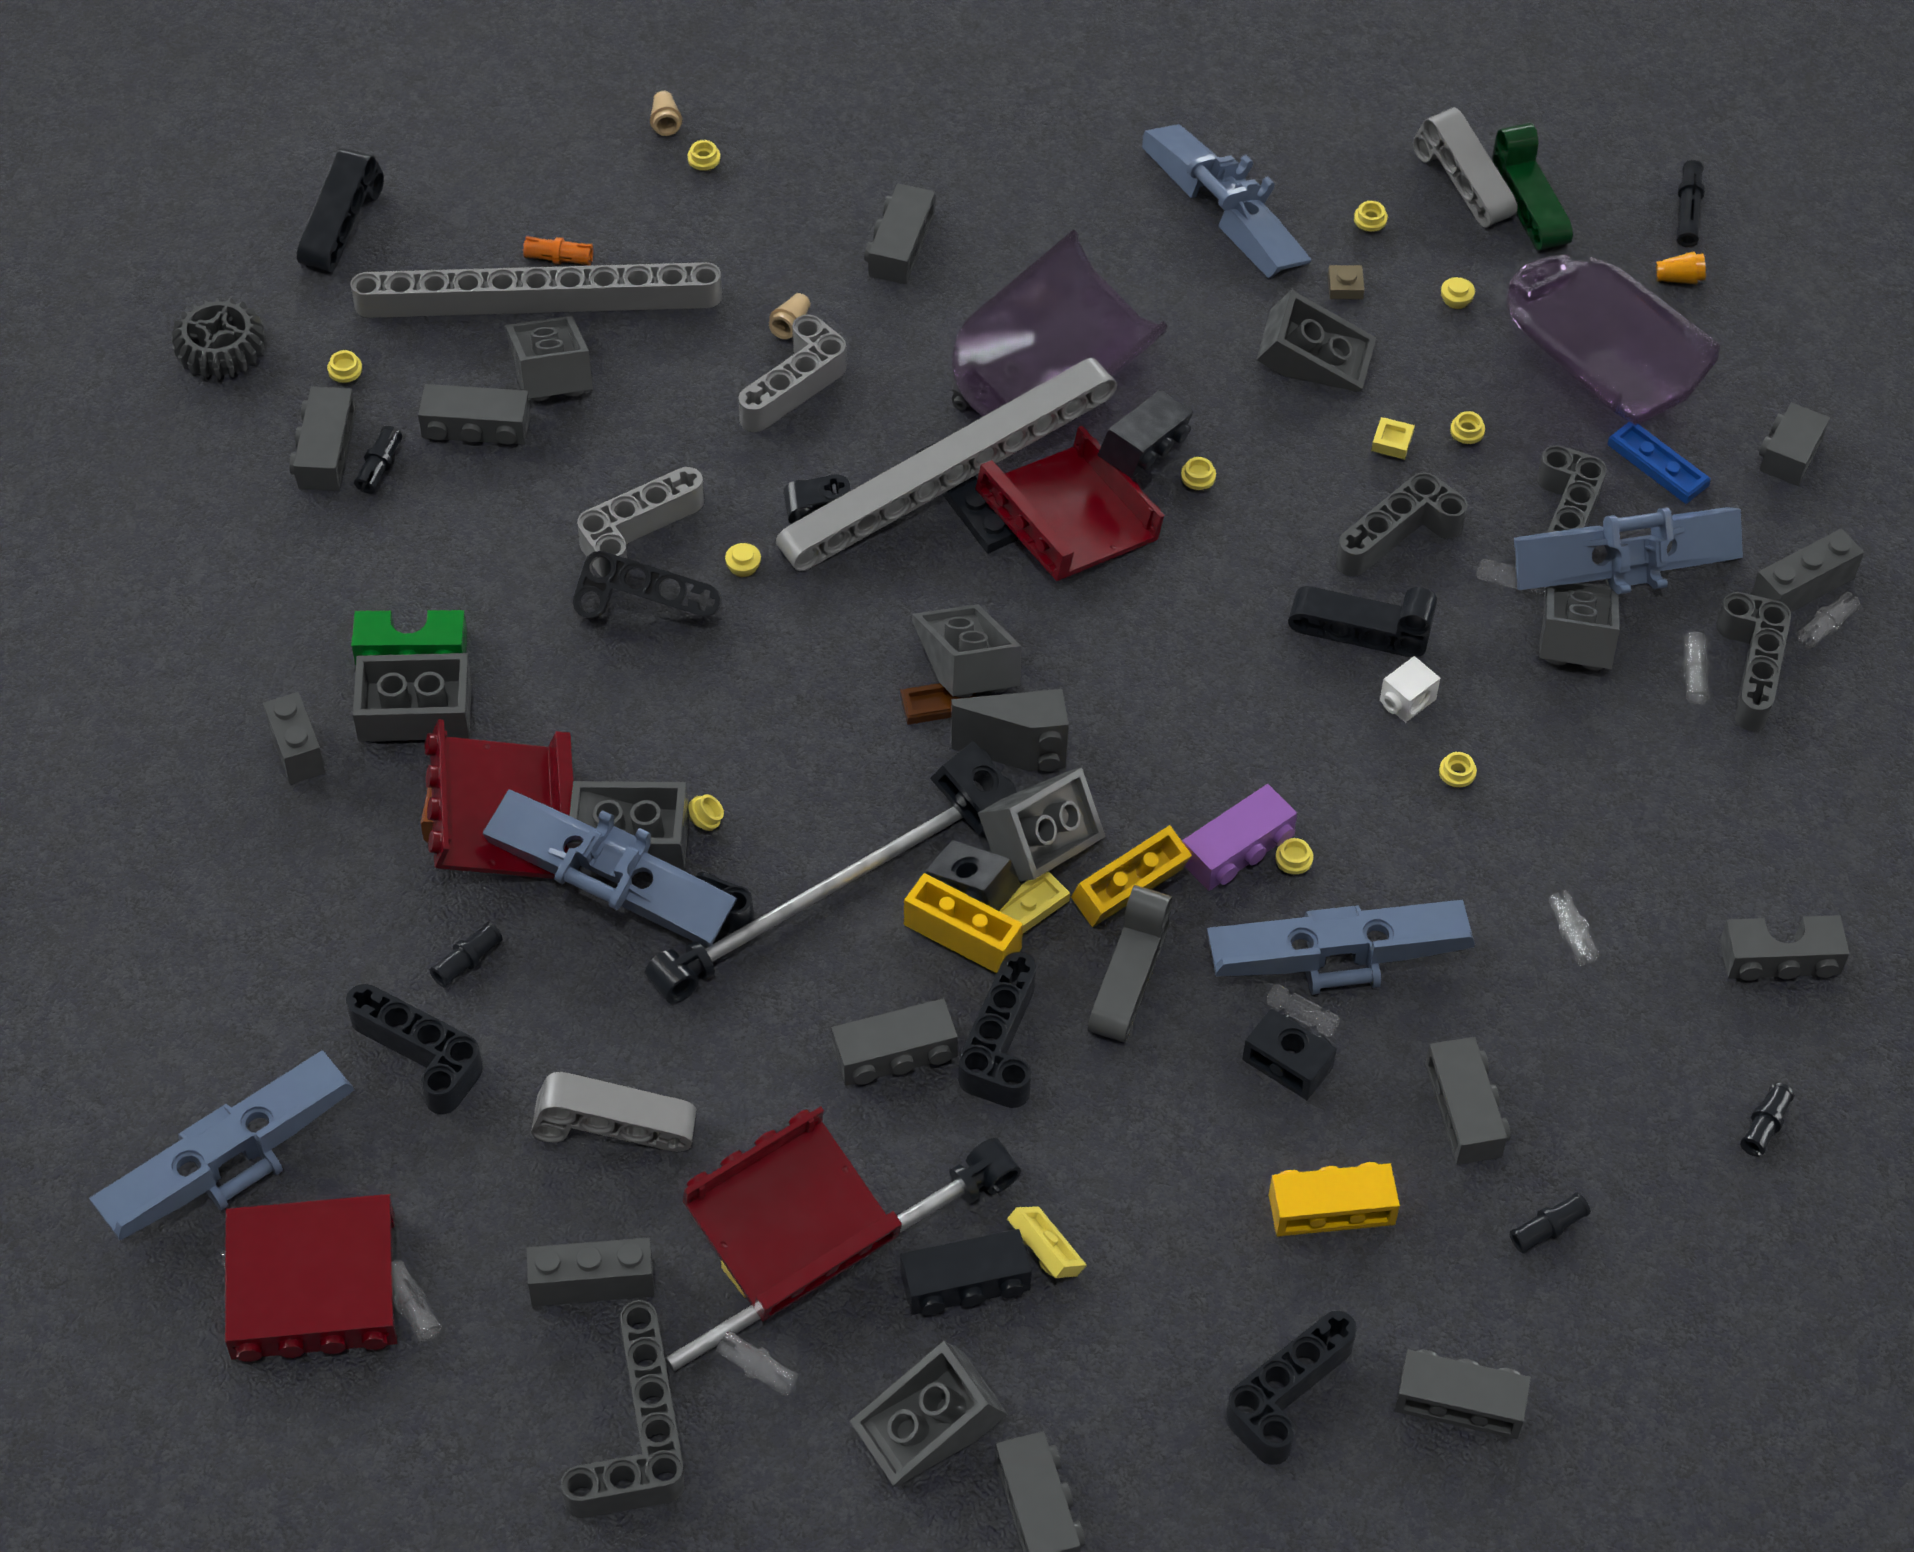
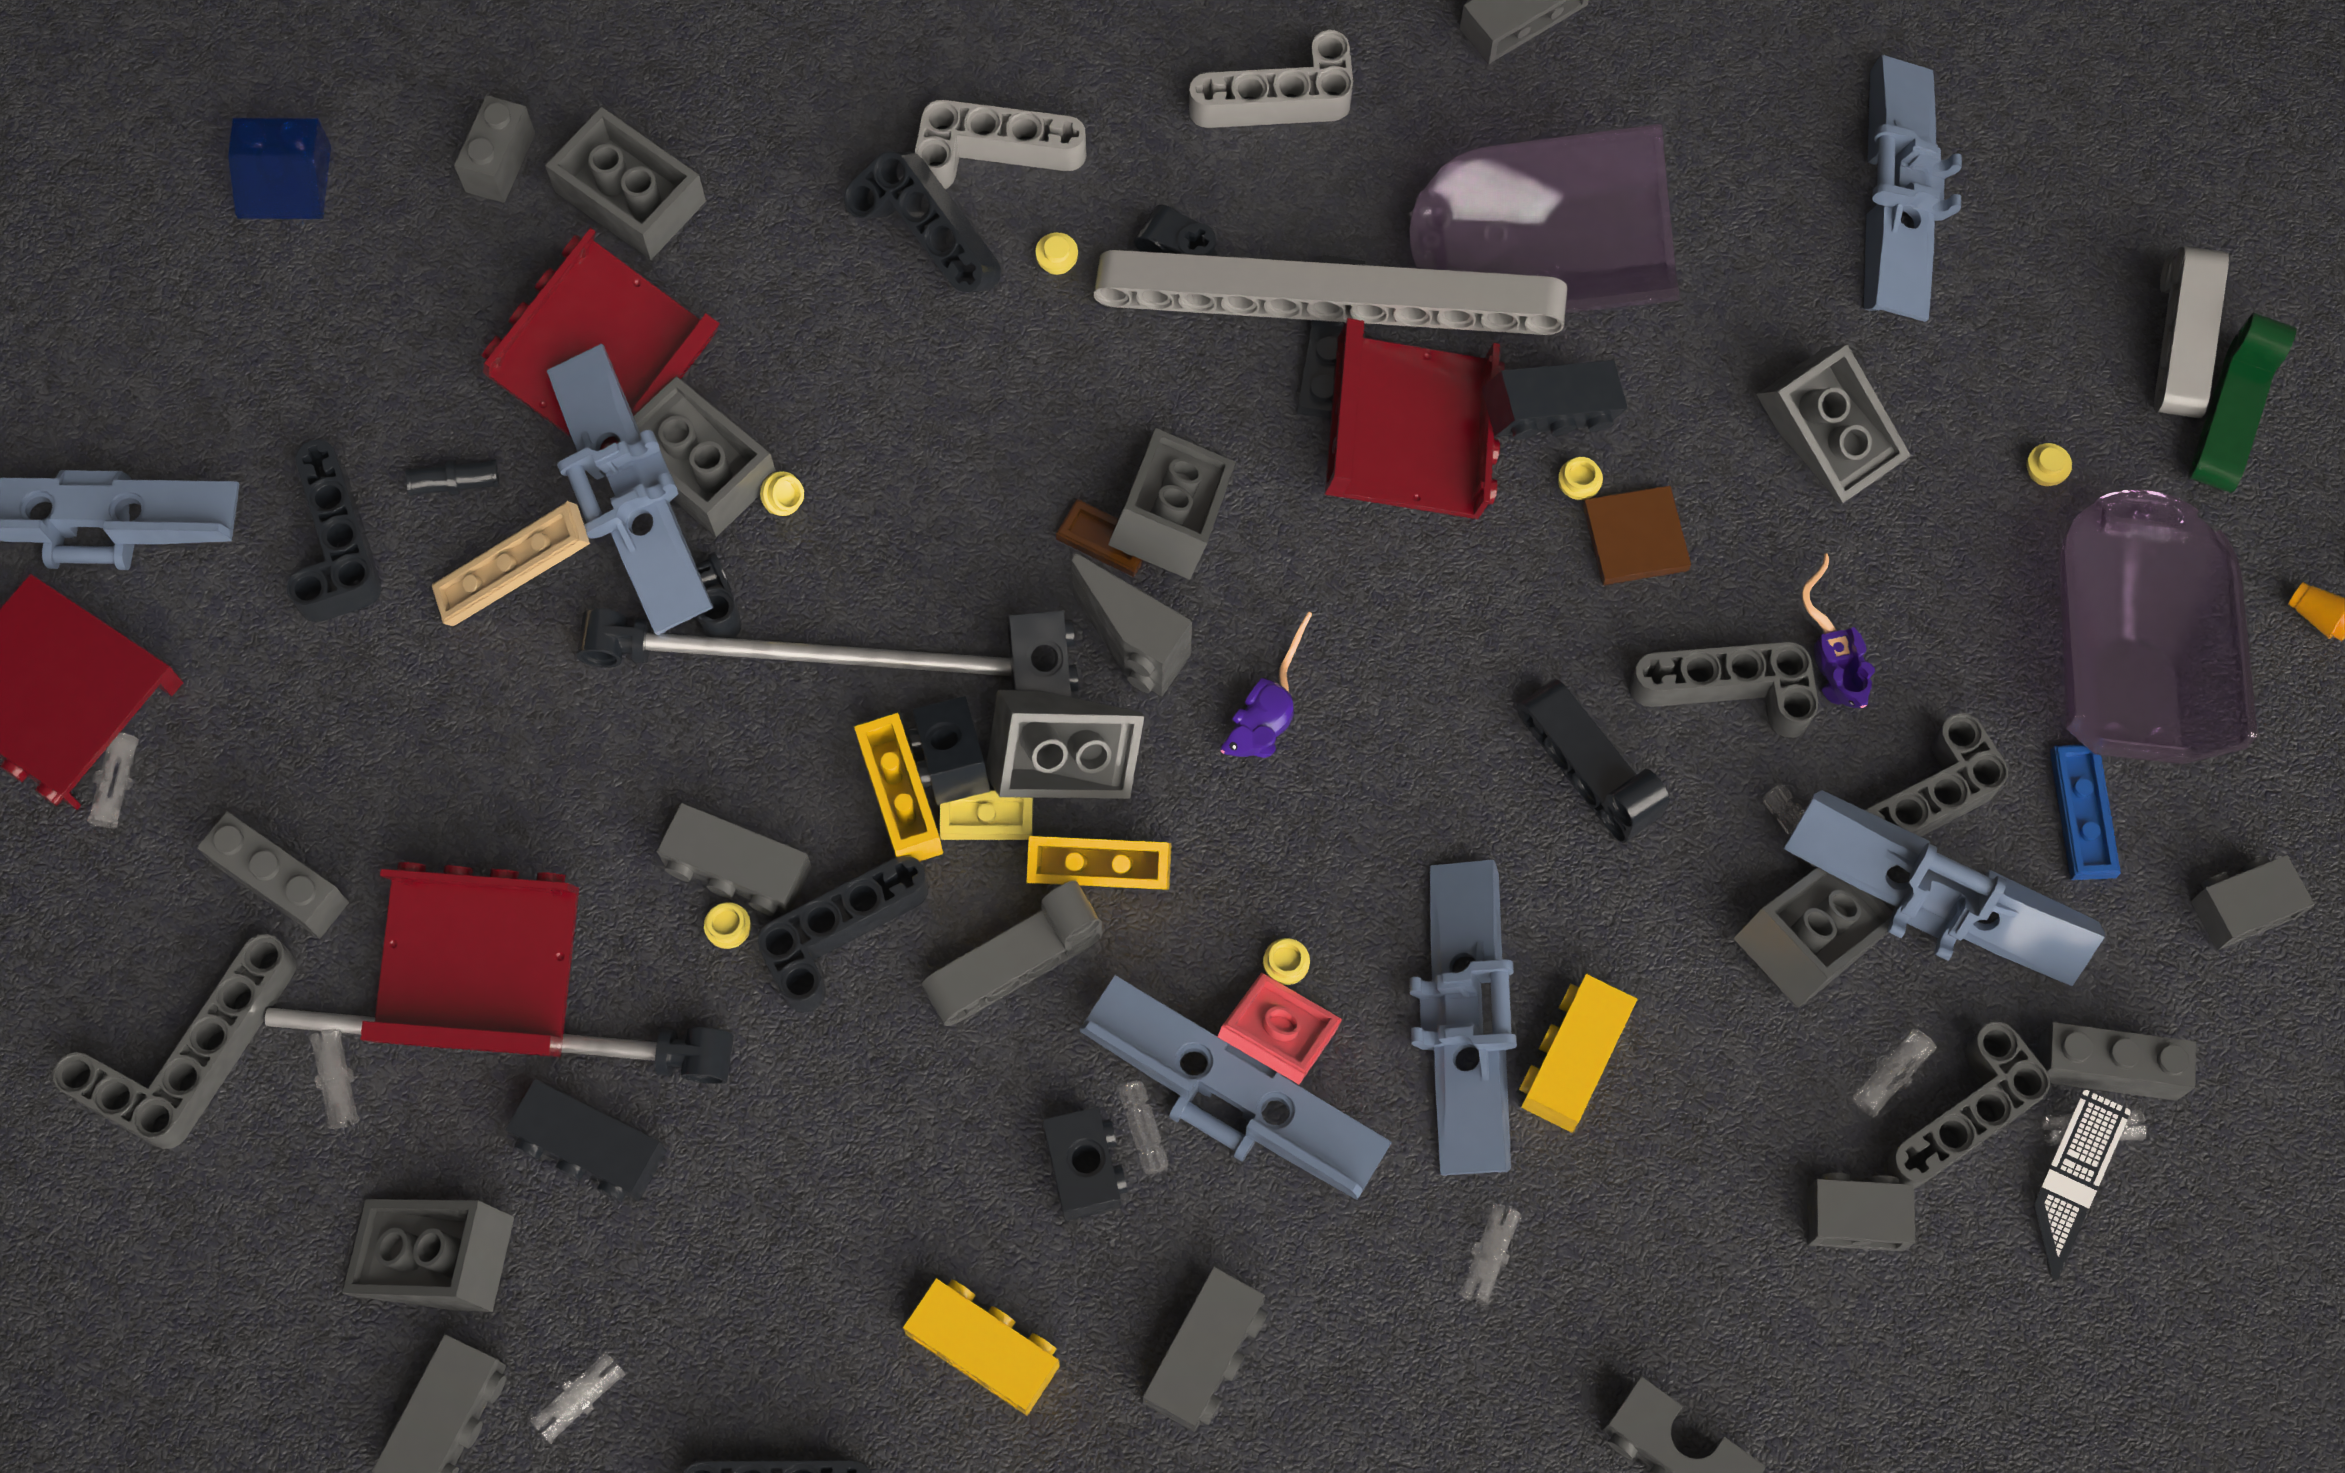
camera: 40 degrees right, 15 degrees up
green arch [351,610,468,666] -> none
light grey beam [531,1072,696,1152] -> none
tan cone [769,293,811,339] -> none
light yellow plate [1007,1206,1087,1278] -> none
medium lavender brick [1182,784,1297,891] -> none
dark tan plate [1328,265,1364,299] -> none
light yellow plate [1354,201,1388,232] -> none
light yellow plate [1371,417,1415,459] -> none
white brick [1379,656,1440,723] -> none
light yellow plate [1439,752,1477,787] -> none
light yellow plate [1450,411,1485,444] -> none
none -> clear blue slope [228,118,331,219]
none -> tan tile [432,501,590,626]
none -> clear pin [529,1352,626,1444]
none -> light yellow plate [704,902,751,949]
none -> coral tile [1217,972,1342,1085]
none -> dark purple animal [1220,611,1312,758]
none -> sand blue piece [1409,859,1517,1176]
none -> yellow brick [1519,974,1637,1133]
none -> reddish brown tile [1583,486,1691,585]
none -> dark purple animal [1802,553,1875,708]
none -> dark grey brick [1807,1173,1915,1251]
none -> sticker [2034,1090,2131,1280]

